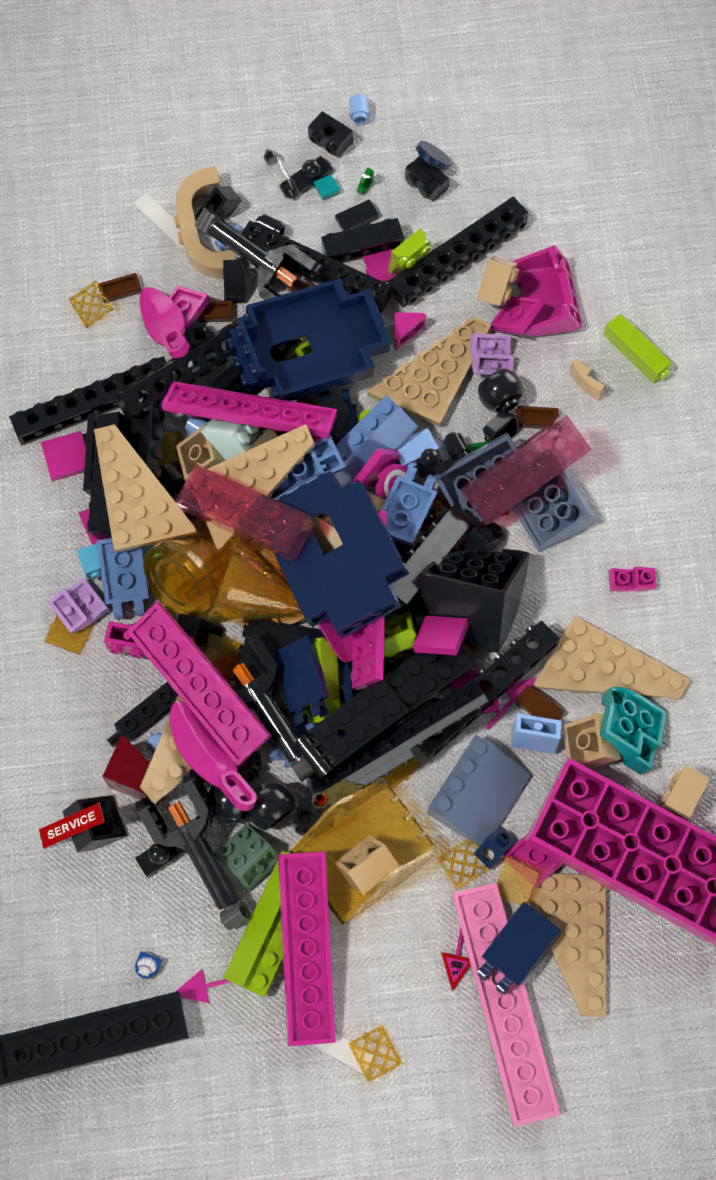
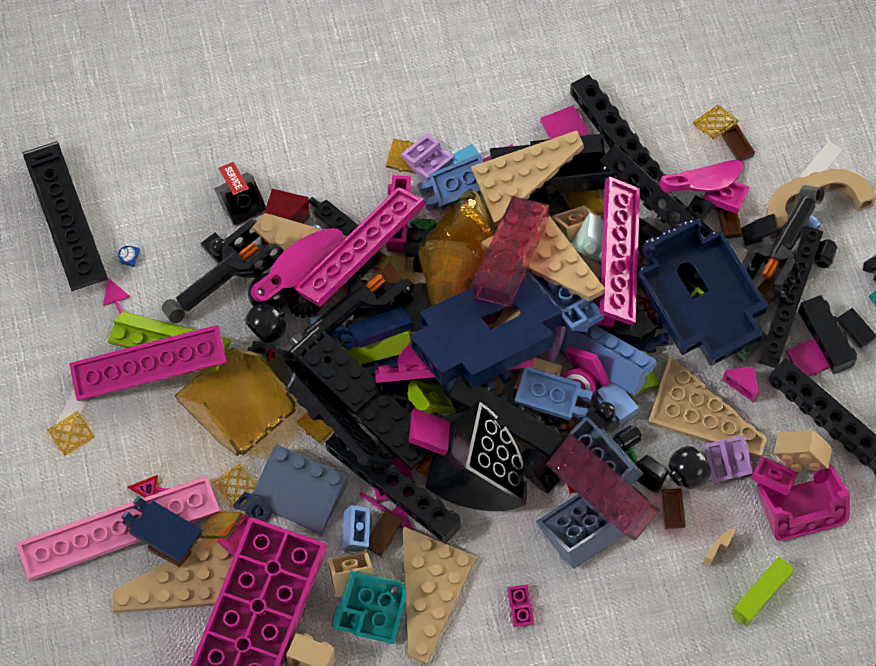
camera: 80 degrees right, 5 degrees down
black slope [196,186,242,220] -> none
sand green bracket [214,824,278,892] -> none
tan brick [334,835,399,895] -> none
lime slope [388,228,431,274] -> none

